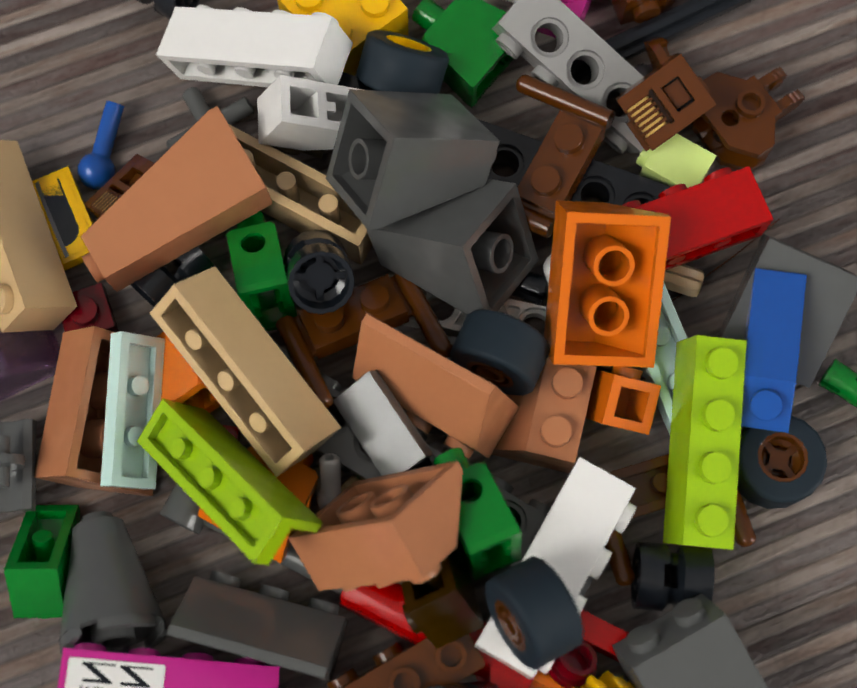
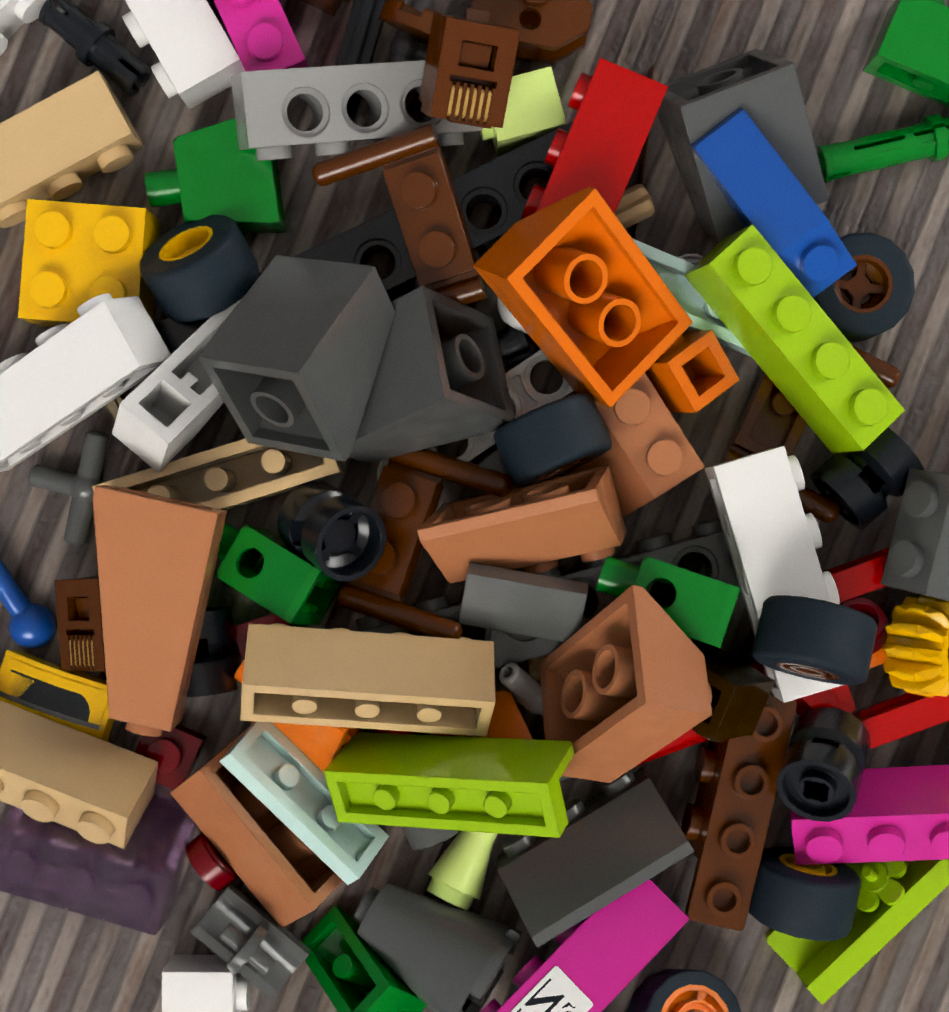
camera: 45 degrees left, 15 degrees up
none -> dark red tile [186,832,239,891]
none -> yellowish green cone [427,831,498,910]

